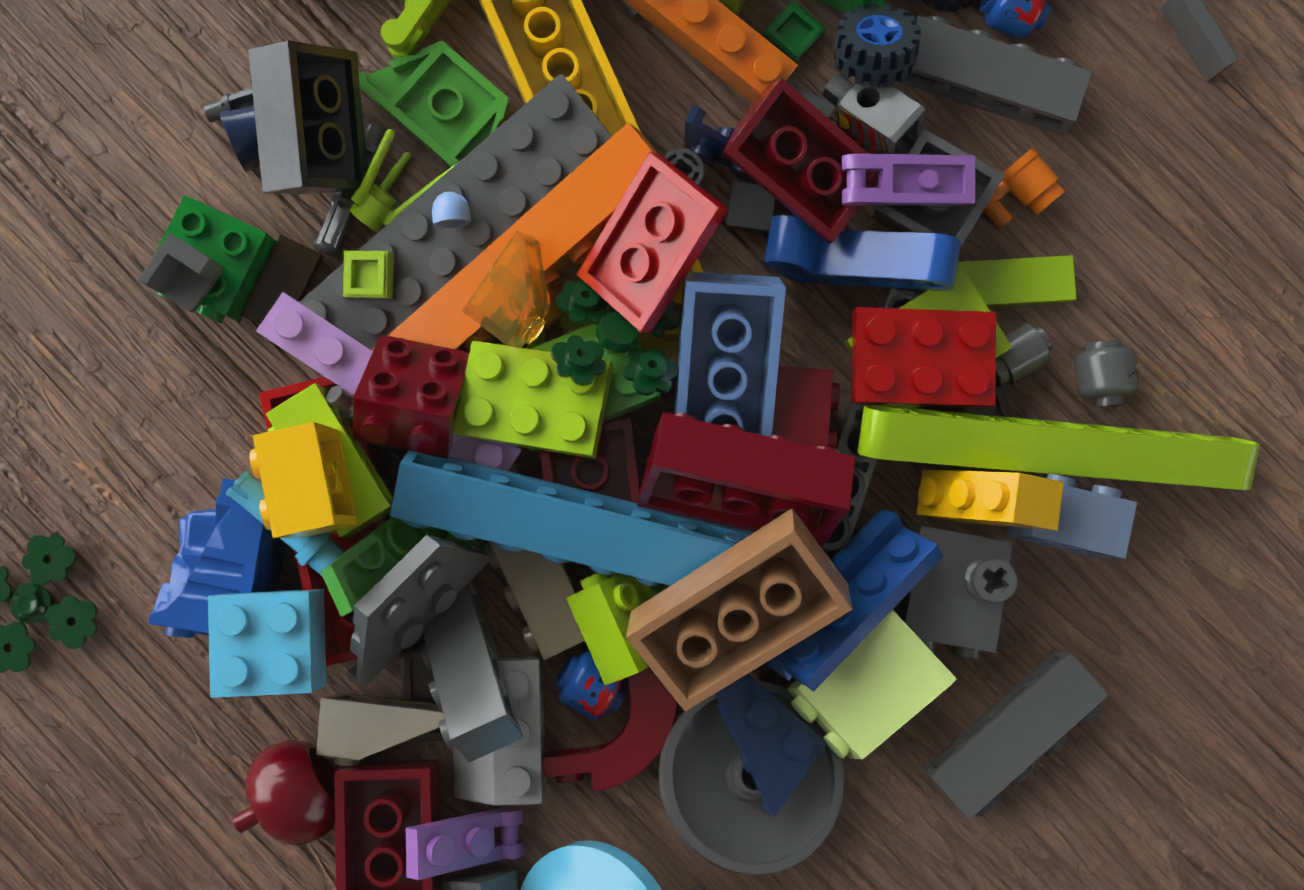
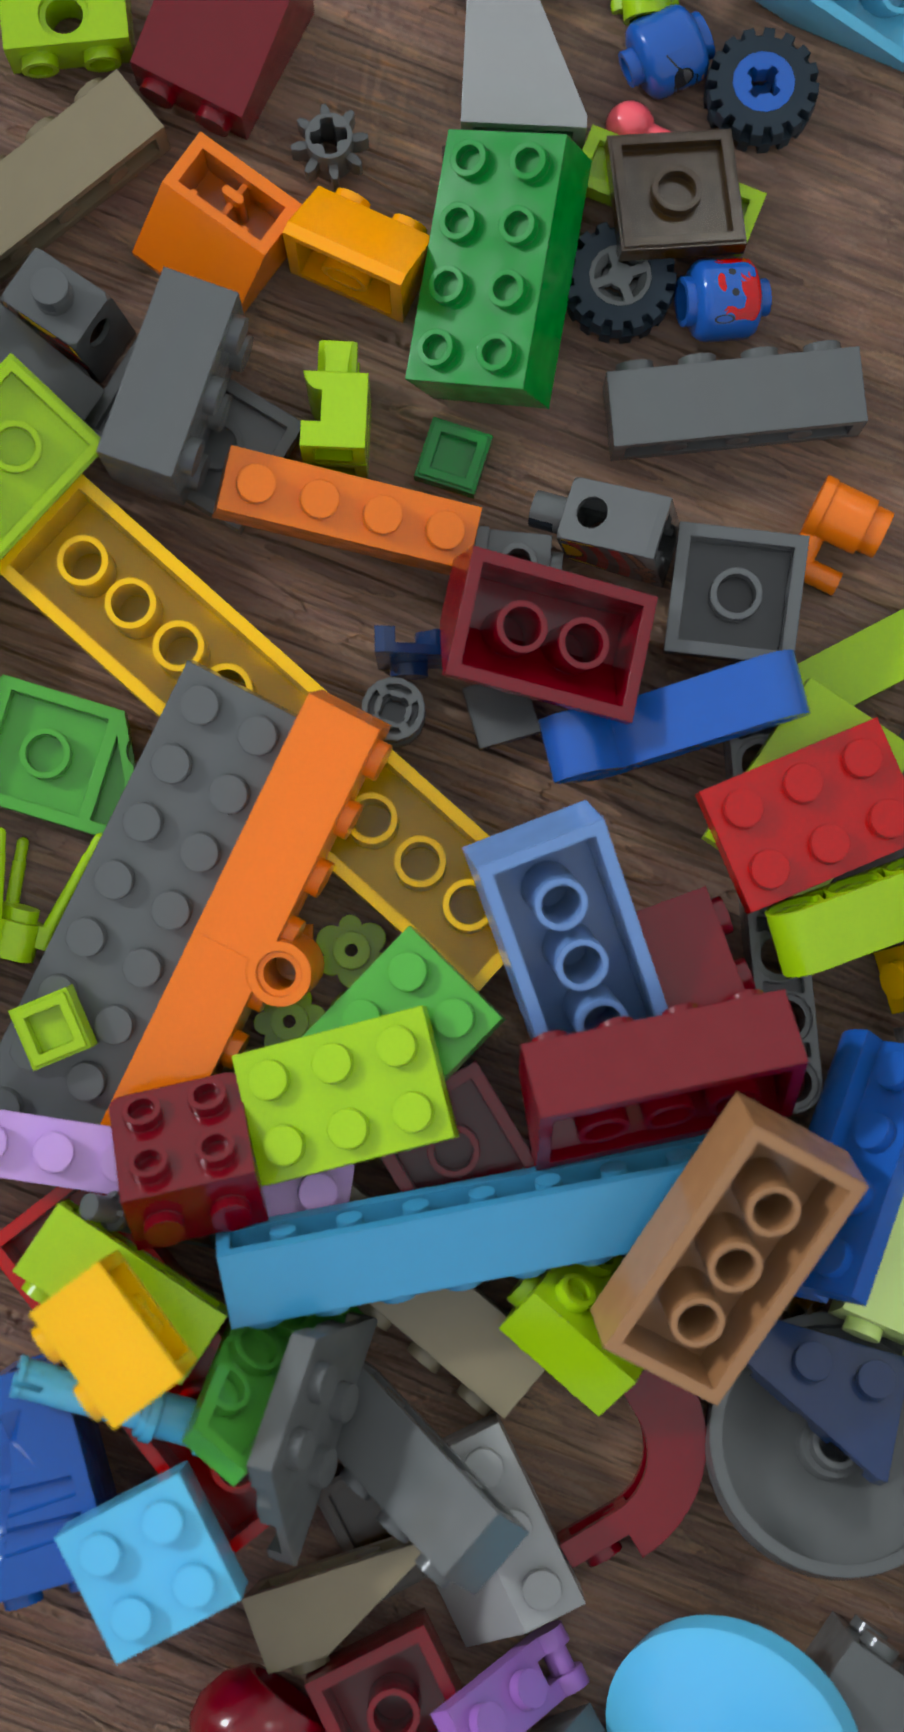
camera: 30 degrees left, 0 degrees up
light blue hinge [432,192,471,229] -> none
clear yellow slope [462,231,549,347] -> none
dark green plant [551,280,680,396] -> none
blue head [554,650,627,720] -> none
plate [577,152,729,332] -> none
black wheel [834,3,921,87] -> none
medium lavender plate [842,154,975,206] -> none

